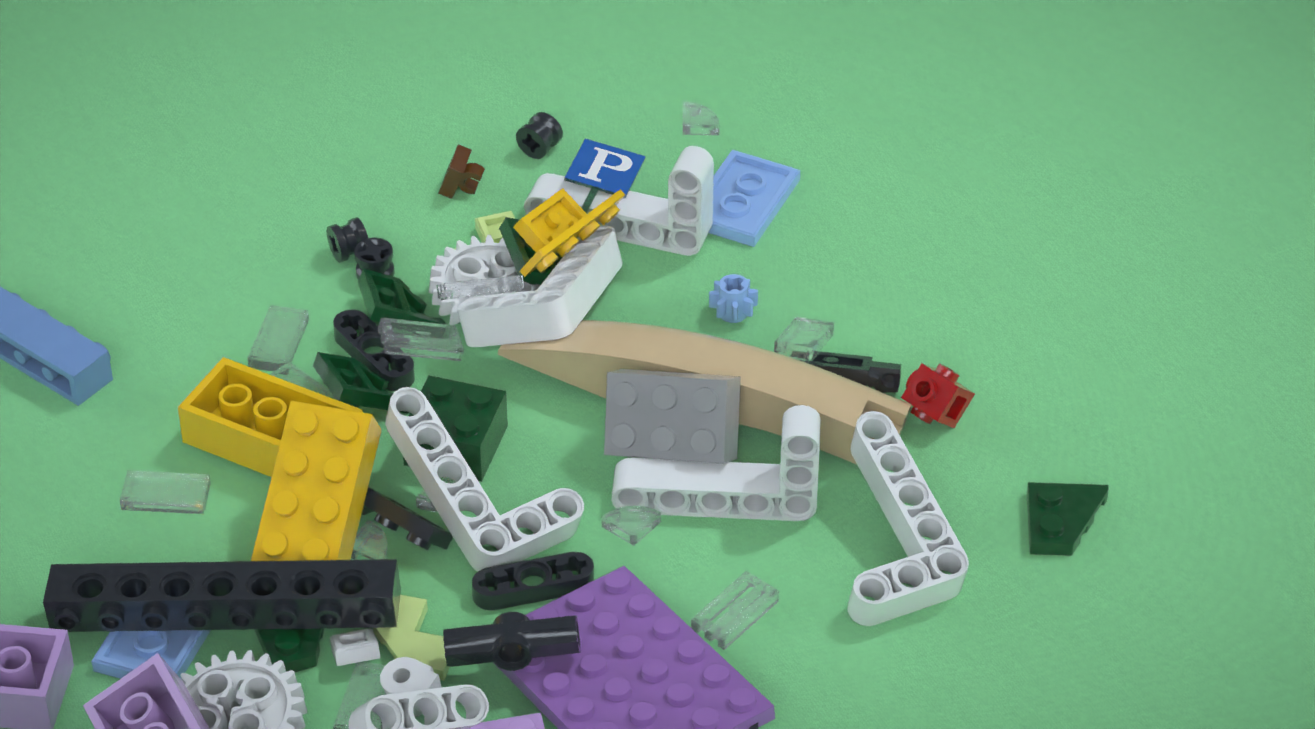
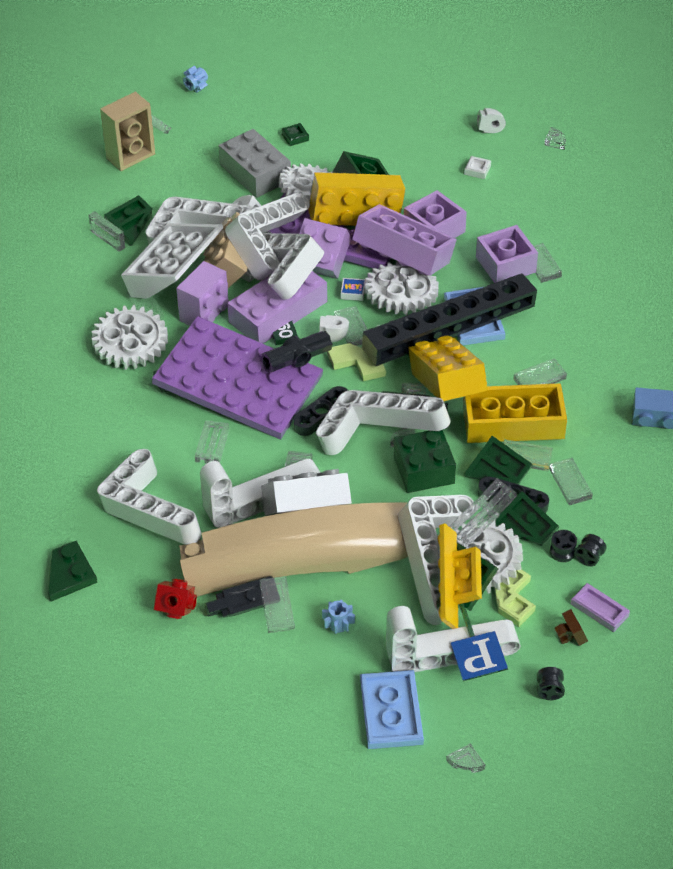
camera: 150 degrees right, 5 degrees up
none -> lavender tile [571,583,630,632]

